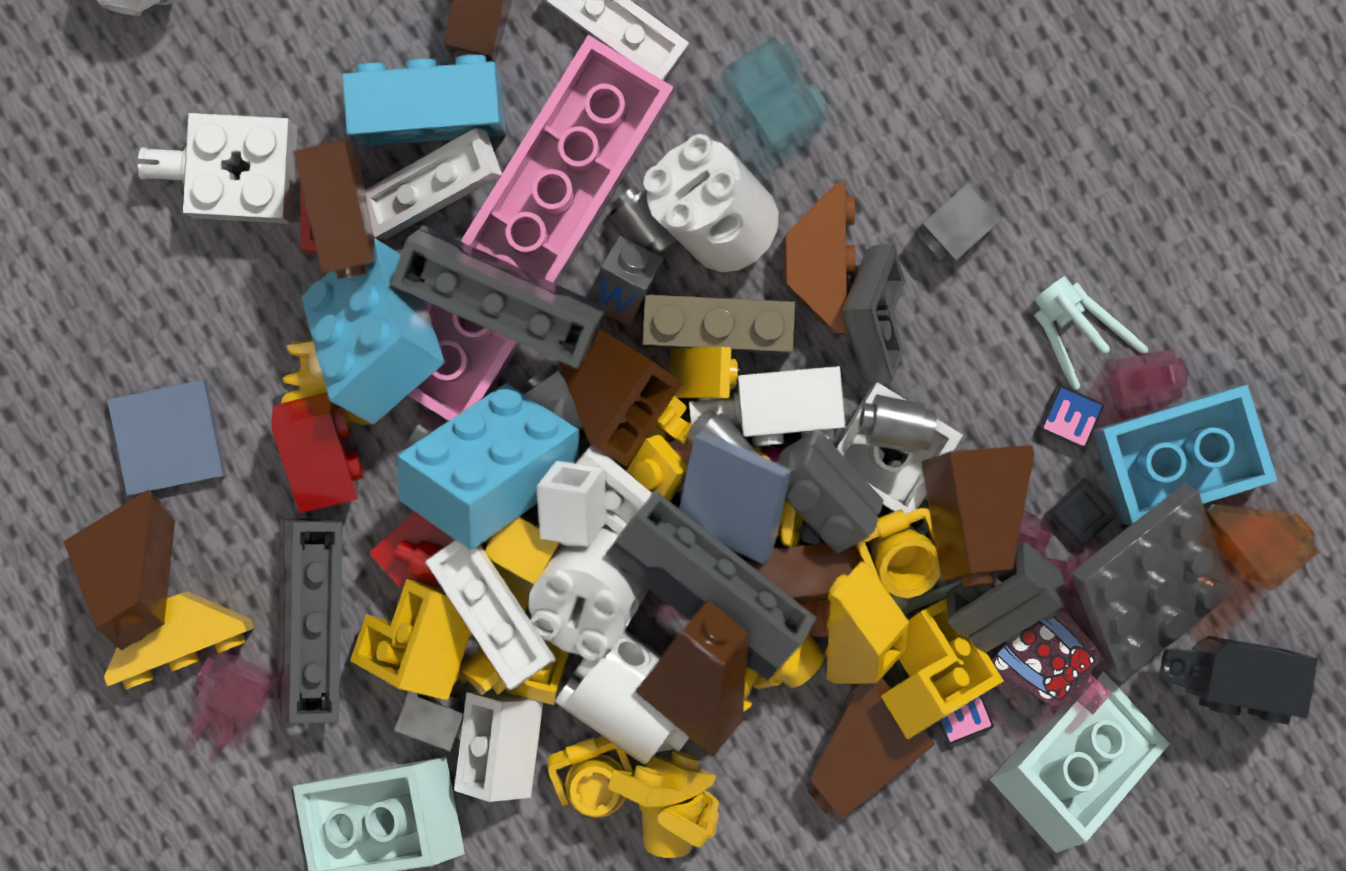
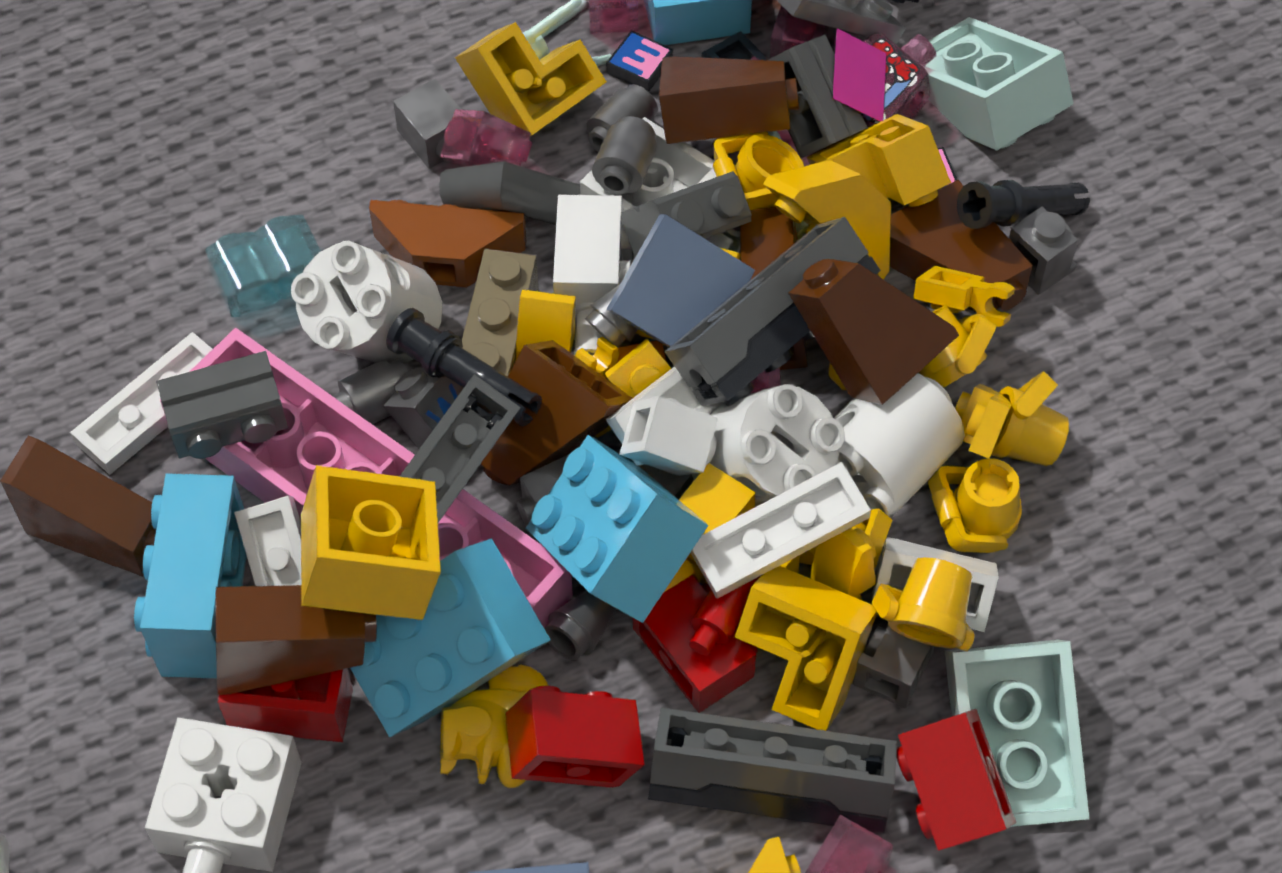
camera: 85 degrees left, 30 degrees down
none -> dark grey brick [156,351,288,459]
none -> yellow brick [301,465,441,620]
none -> black pin [386,308,542,427]
none -> clear pink brick [440,109,533,167]
none -> yellow brick [455,22,607,142]
none -> flat silver brick [586,84,658,152]
none -> dark pink sticker [833,28,886,122]
none -> yellow piece [872,557,975,652]
none -> red brick [896,709,1016,851]
none -> yellow plate [914,266,1015,327]
none -> yellow piece [919,305,996,387]
none -> black pin [957,180,1090,229]
none -> flat silver brick [1009,207,1078,295]

